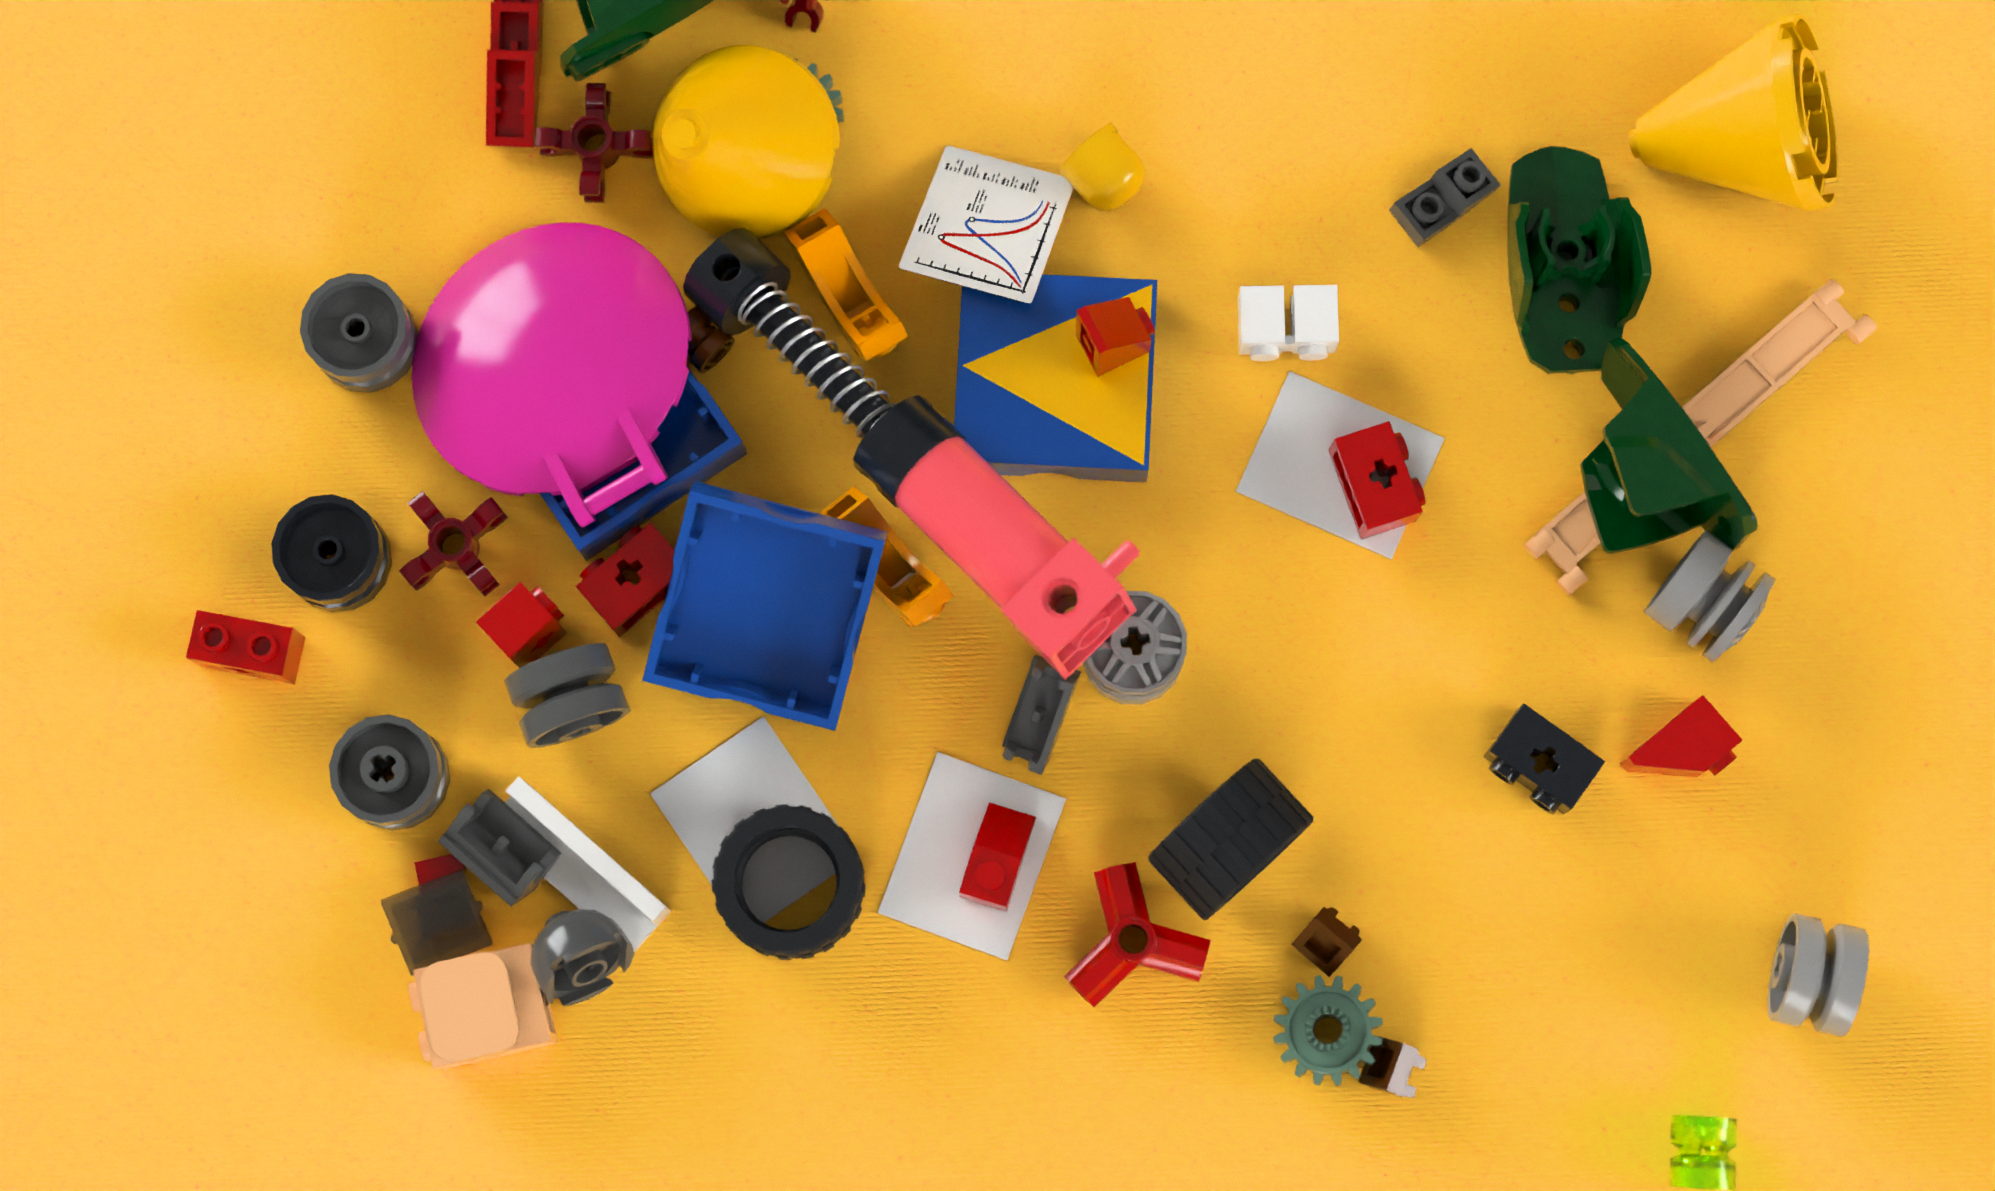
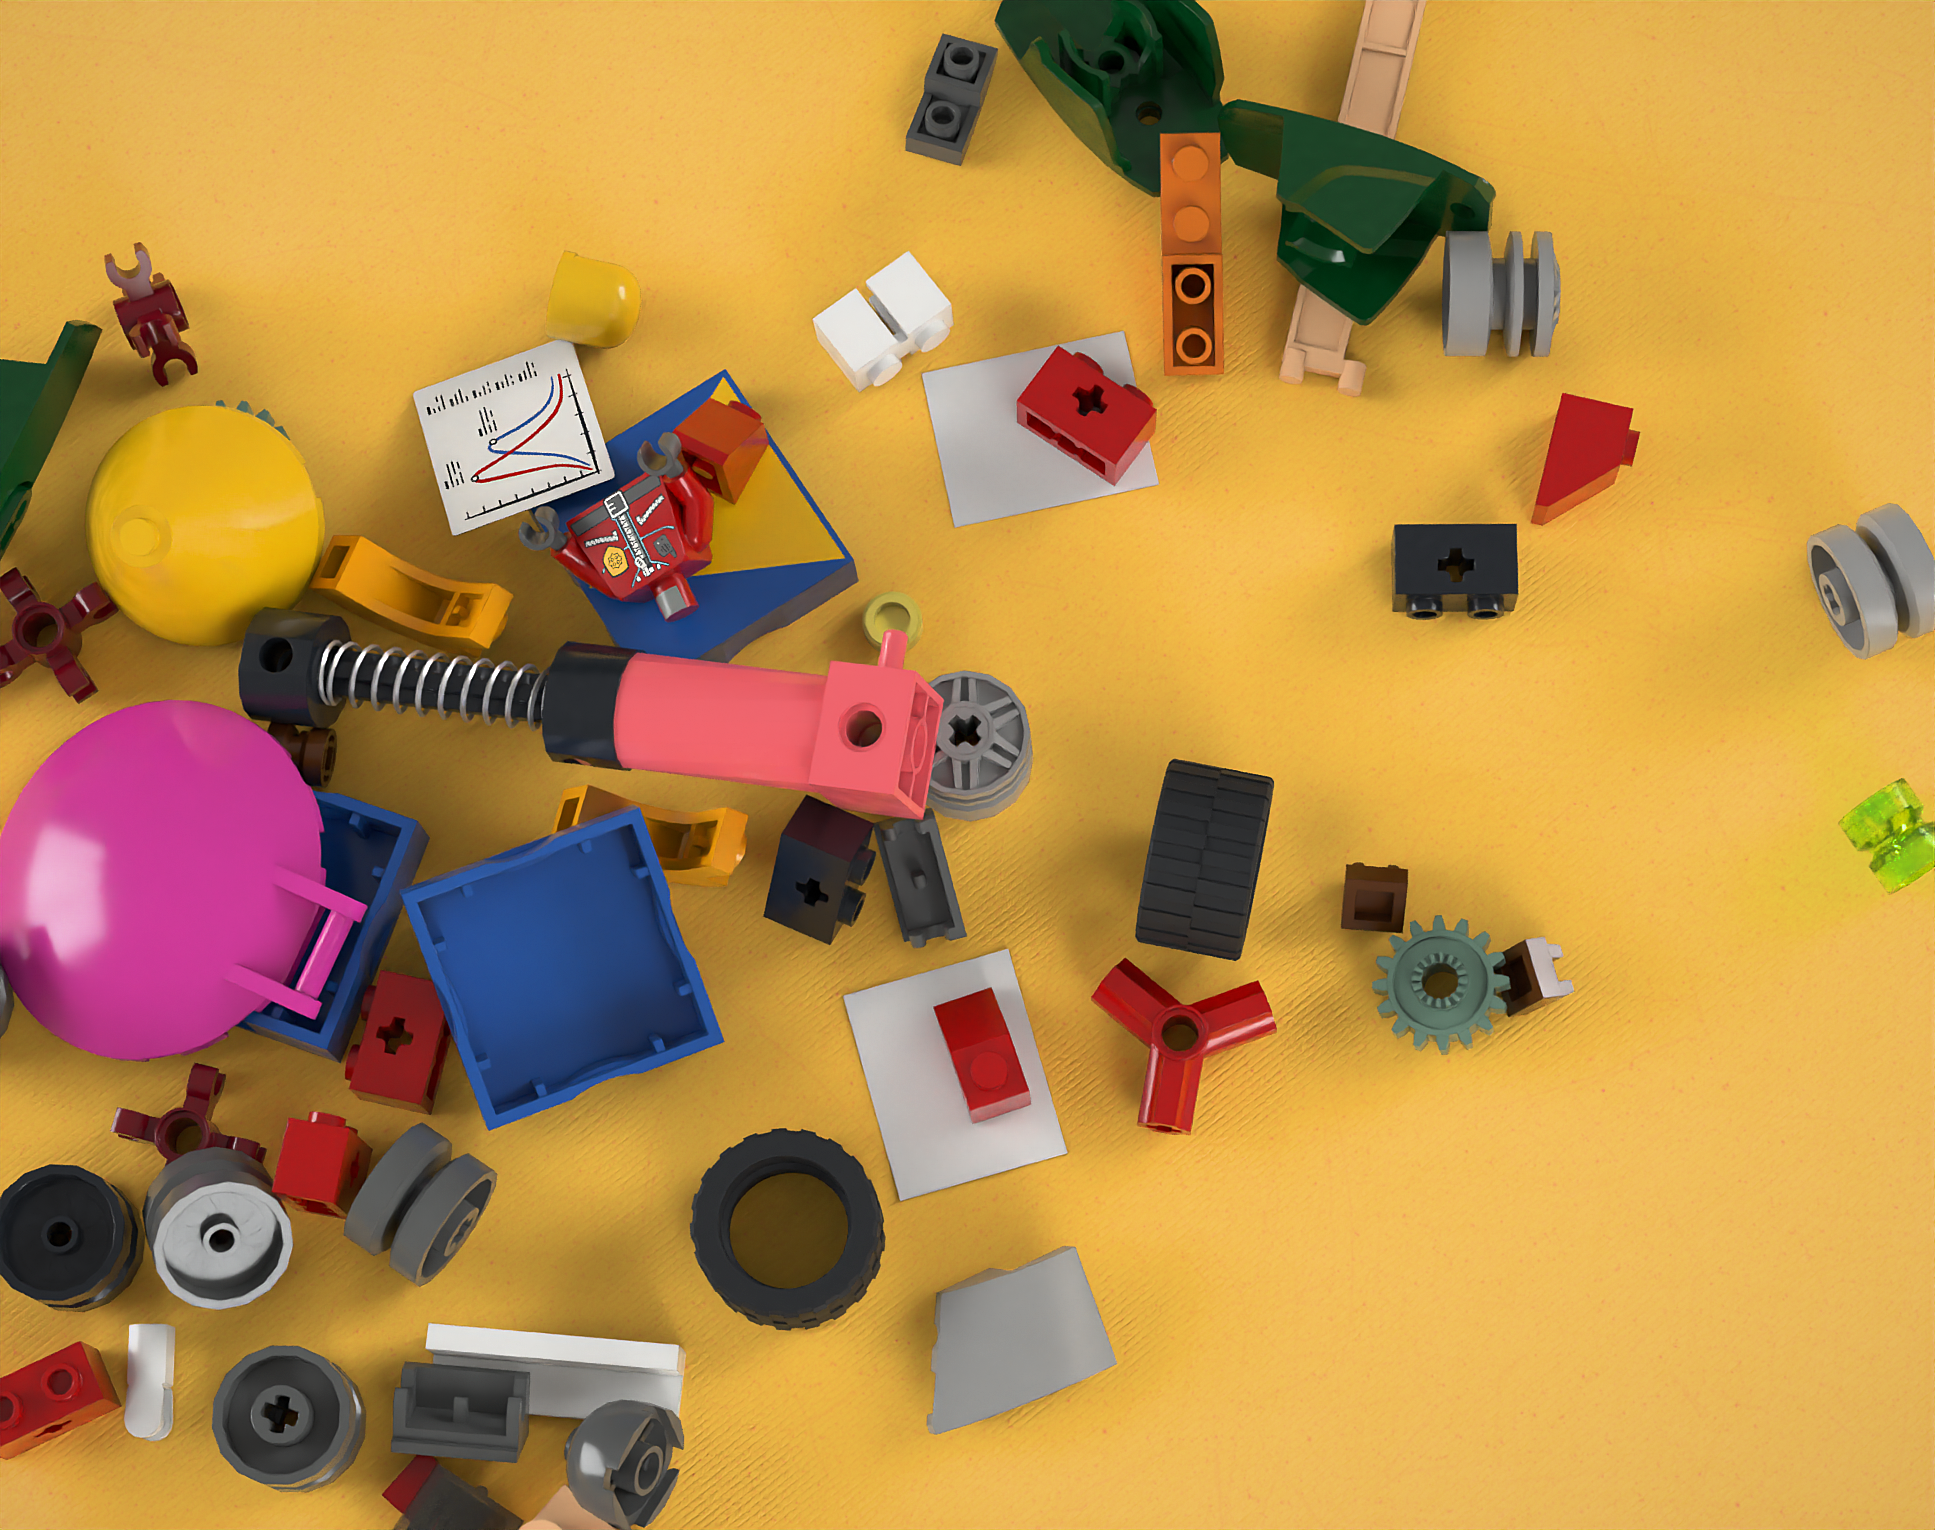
camera: 30 degrees left, 5 degrees down
white sticker [650,716,860,923] -> none
none -> white bar [124,1324,175,1442]
none -> wheel [142,1147,294,1310]
none -> torso [518,432,714,623]
none -> black brick [763,794,876,945]
none -> light yellow tile [862,591,923,652]
none -> light grey slope [926,1246,1118,1435]
none -> orange slope [1160,132,1224,376]

